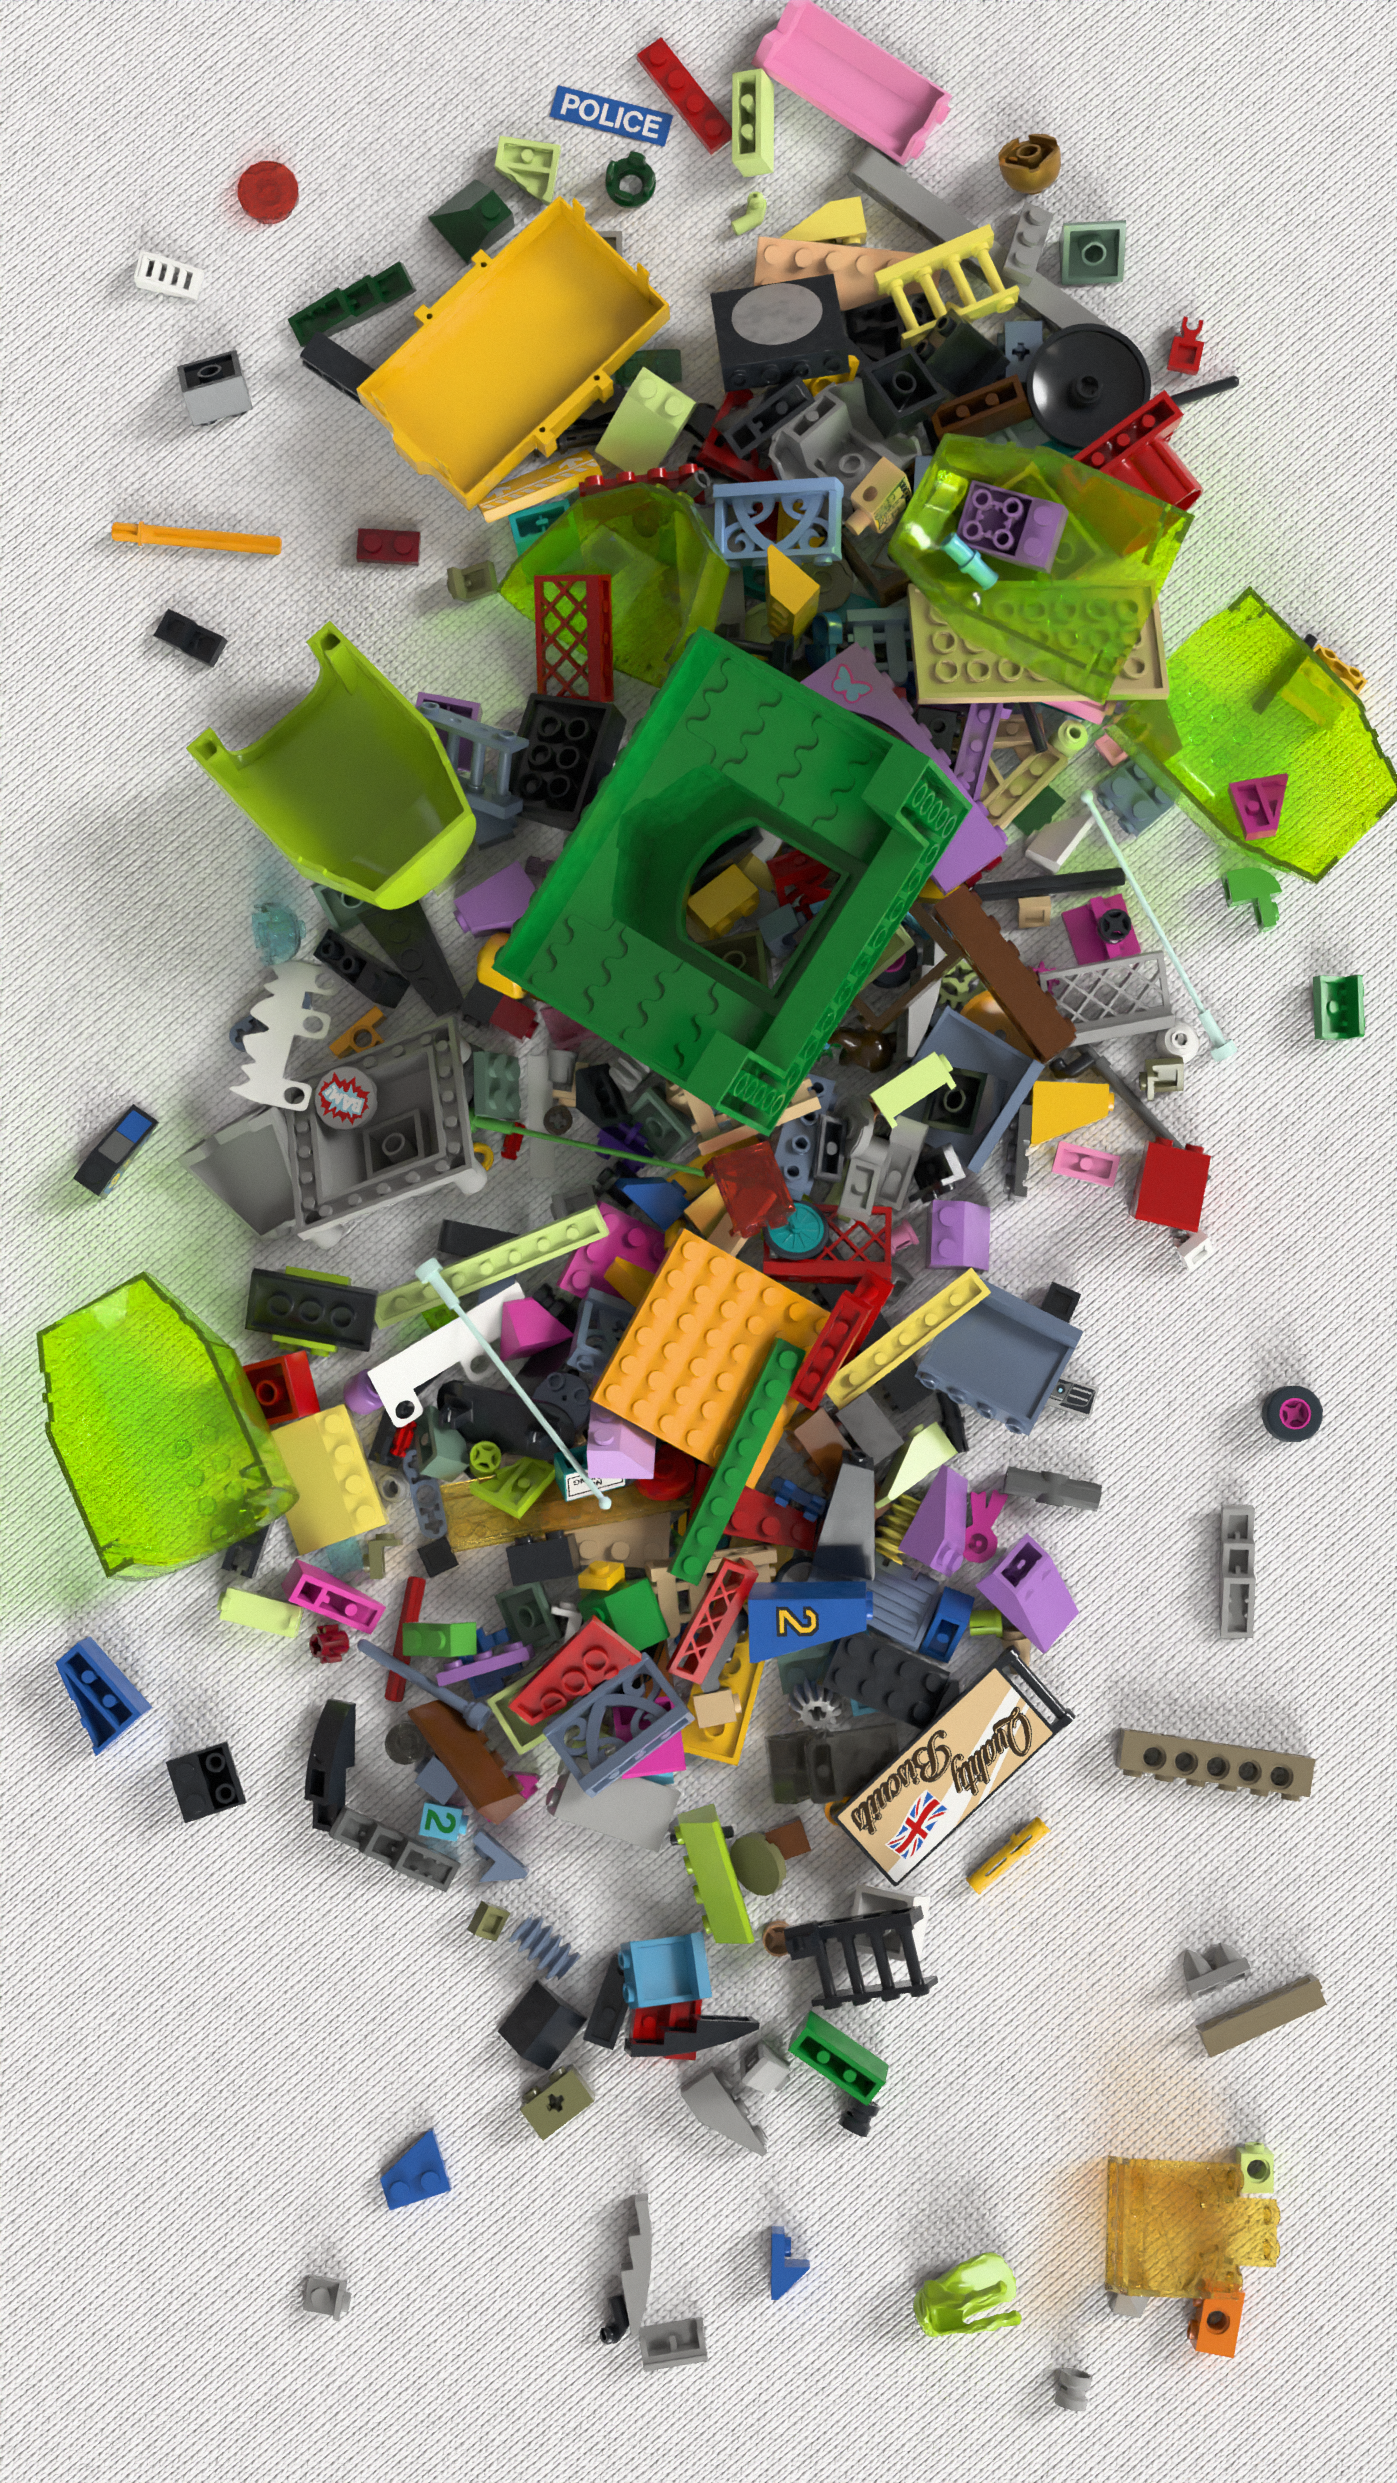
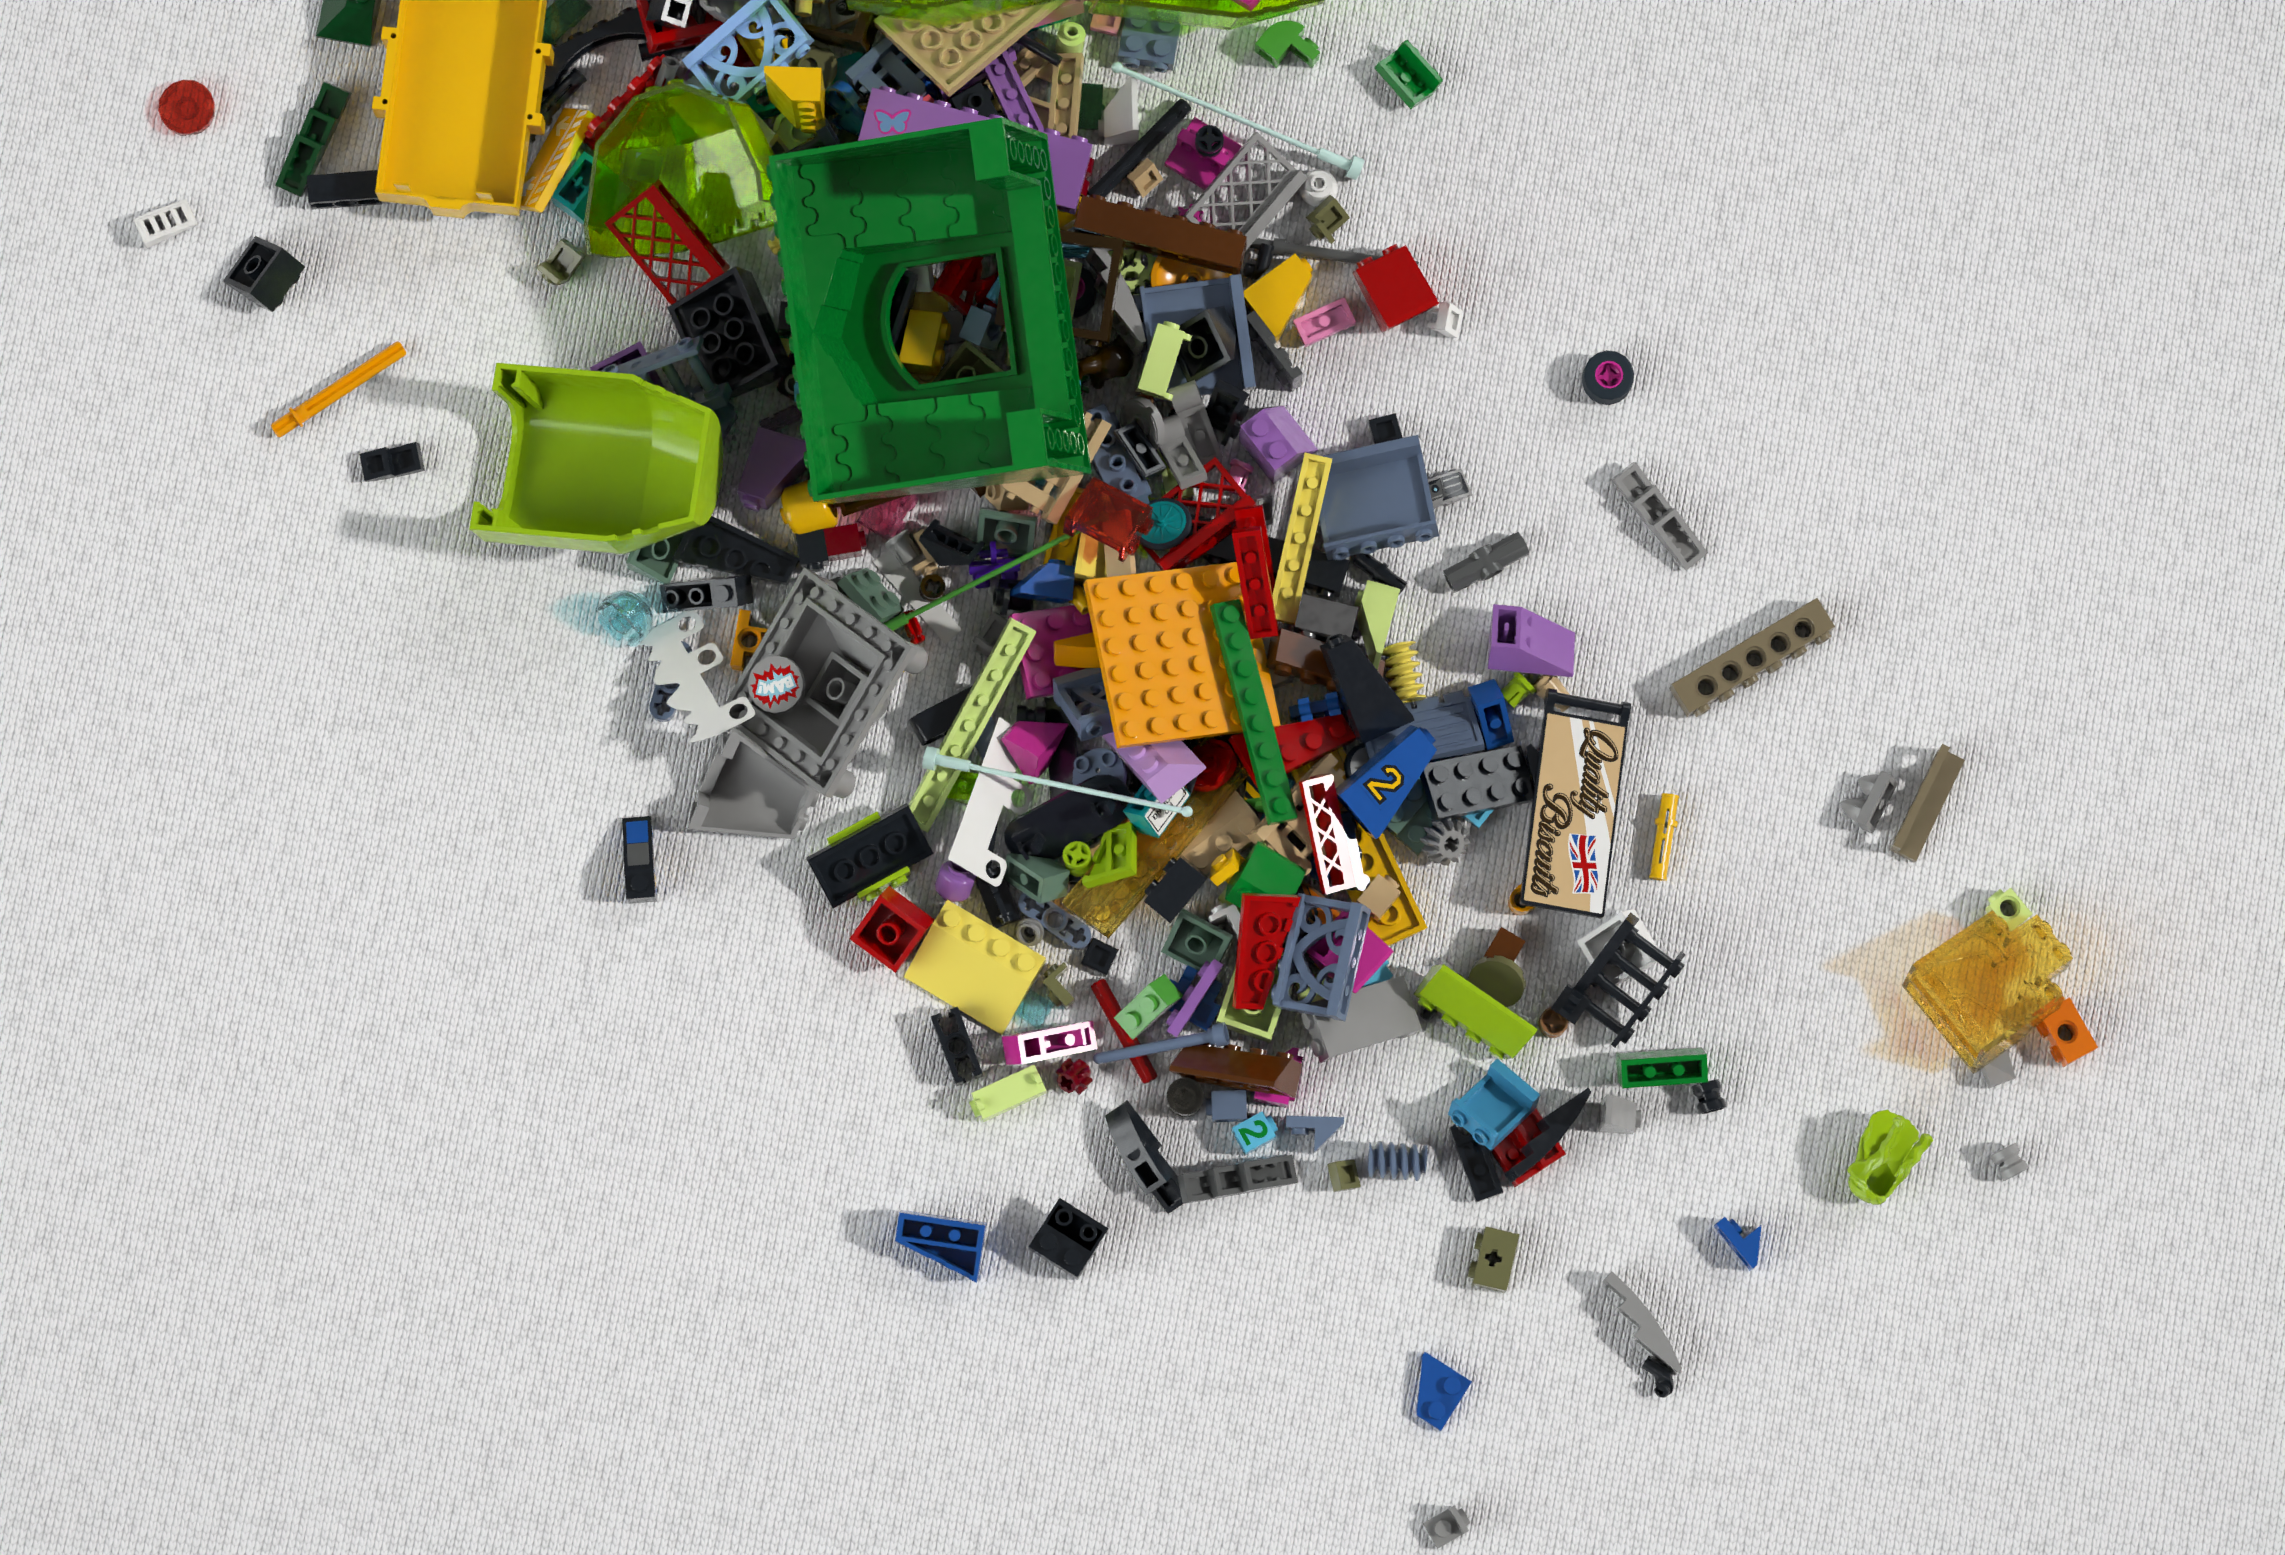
camera: 40 degrees left, 5 degrees down
clear neon green windscreen [36,1271,300,1582] -> none
dark red plate [356,528,421,566] -> none
red piece [390,1418,417,1457] -> none
black slope [498,1979,588,2071] -> none
yellowish green slope [595,367,698,476] -> none
light grey gear [609,1052,654,1093] -> none
light grey hinge [639,2317,708,2372] -> none
light grey slope [680,2066,769,2157] -> none
clear smoke piece [764,1722,899,1804] -> none
medium lavender slope [898,1464,968,1578] -> none
dark pink piece [962,1489,1008,1563] -> none

